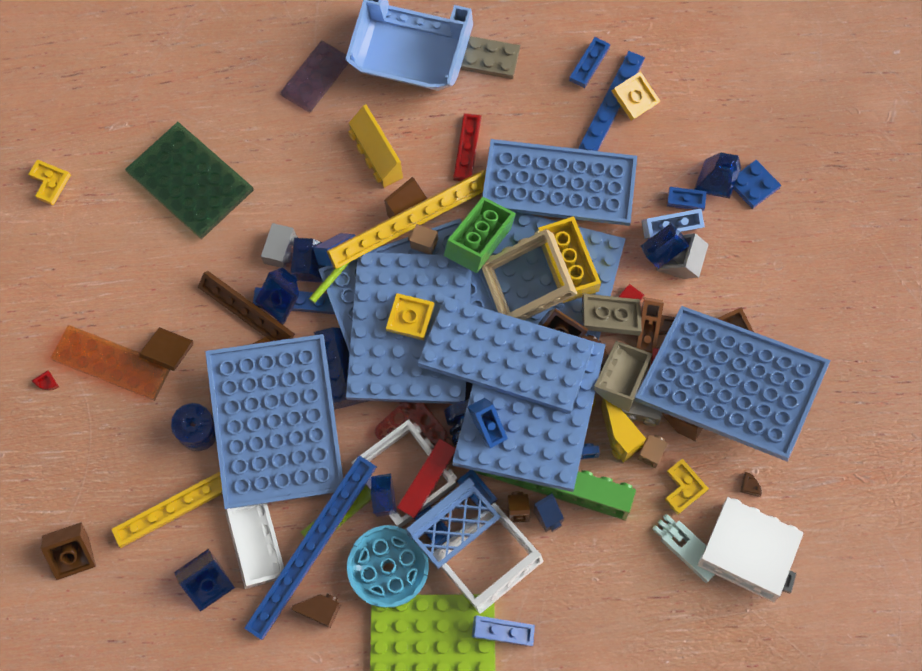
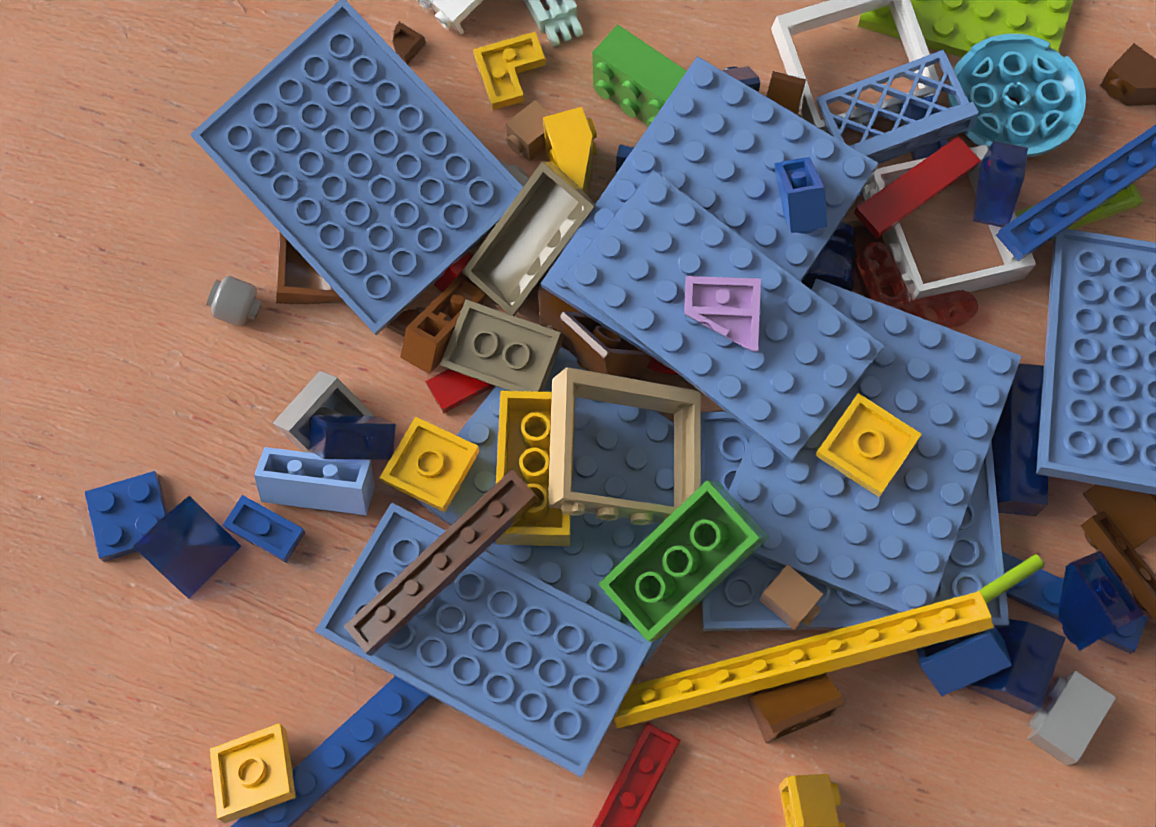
camera: 160 degrees left, 0 degrees up
none -> light grey head [206,276,262,327]
none -> reddish brown plate [344,469,540,656]
none -> yellow plate [380,416,480,513]
none -> lavender wing [684,276,761,352]

